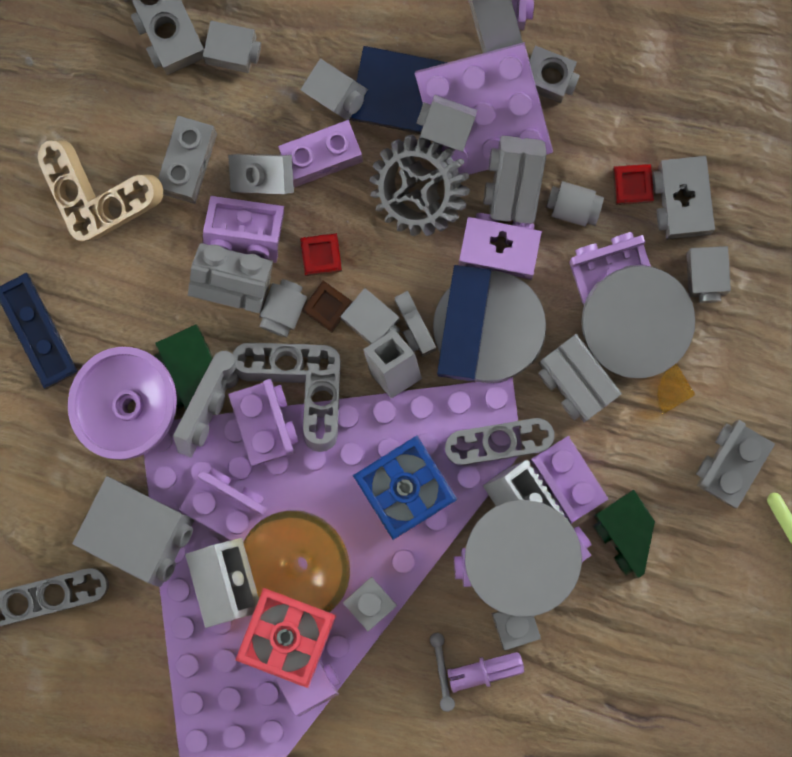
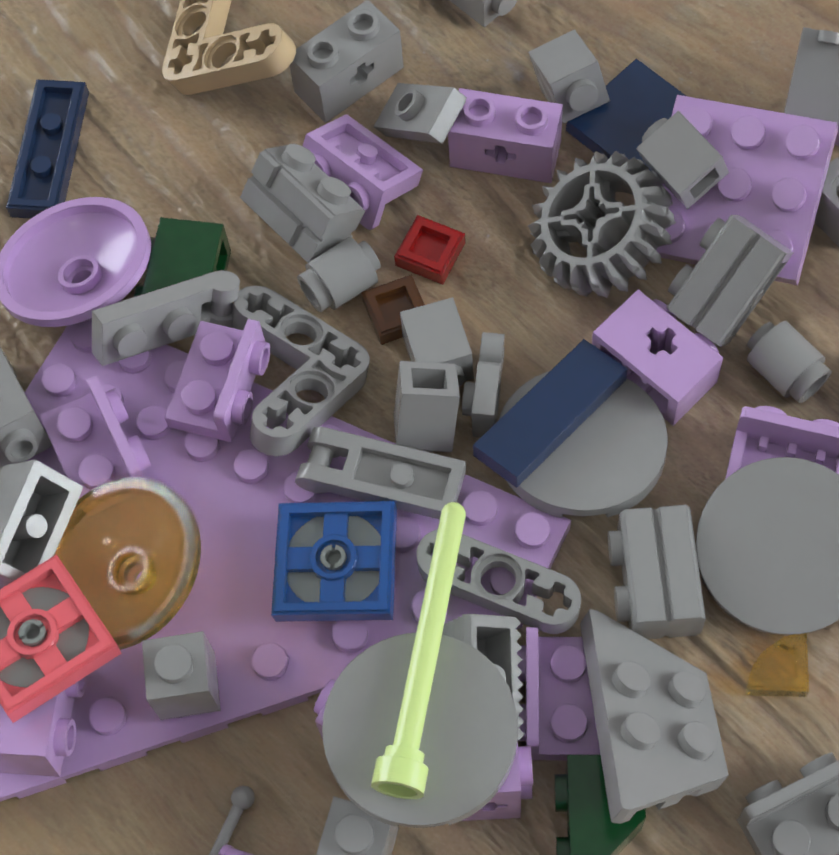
camera: 35 degrees right, 20 degrees down
none -> light grey plate [295,427,466,520]
none -> yellowish green piece [371,502,466,799]
none -> light grey wing [580,609,729,824]

